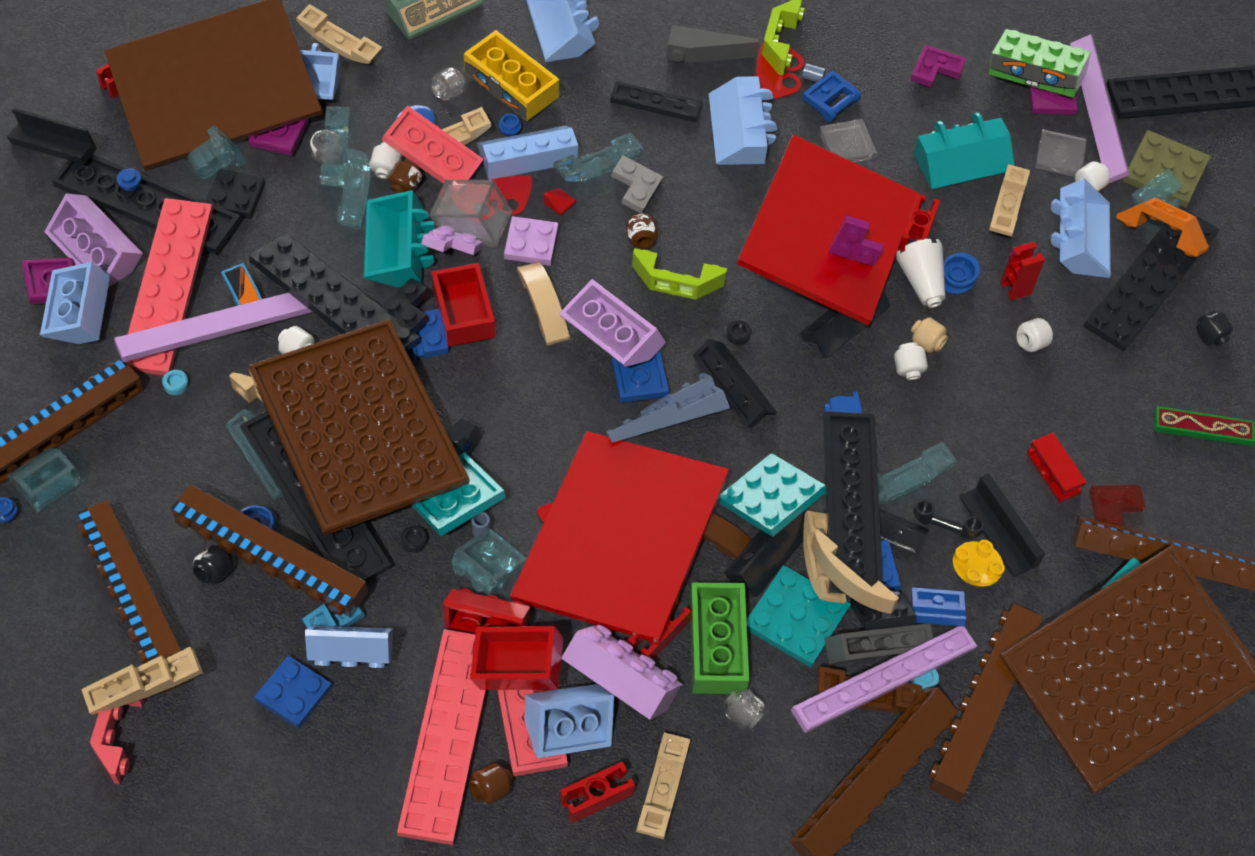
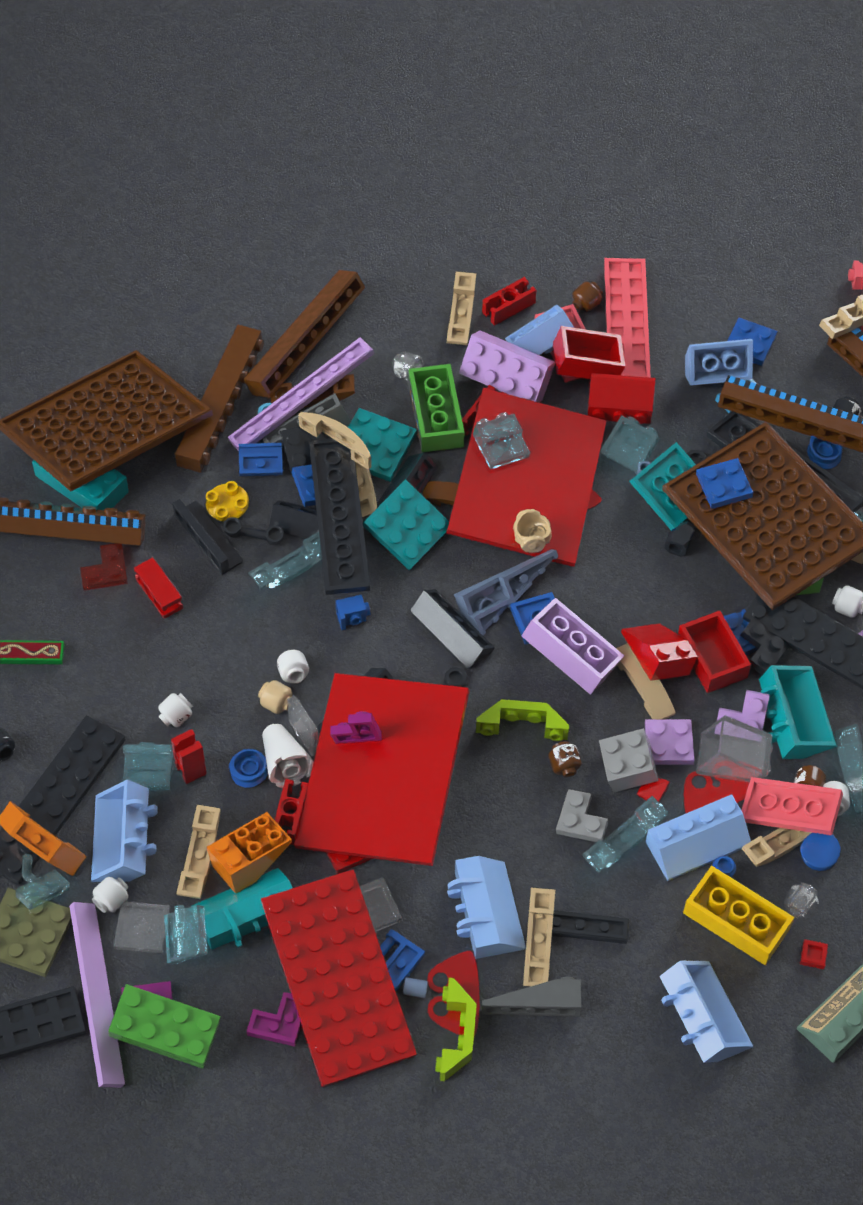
camera: 175 degrees right, 0 degrees up
none -> clear light blue plate [123,742,173,790]
none -> clear light blue plate [164,905,207,964]
none -> orange slope [206,812,292,894]
none -> red plate [261,869,417,1087]
none -> clear plate [287,696,319,756]
none -> clear light blue plate [473,412,530,469]
none -> tan hair [513,509,552,553]
none -> tan slope [523,888,555,986]
none -> light grey brick [599,728,658,792]
none -> red slope [621,624,698,681]
none -> blue plate [696,458,753,509]
none -> red tile [800,939,828,969]

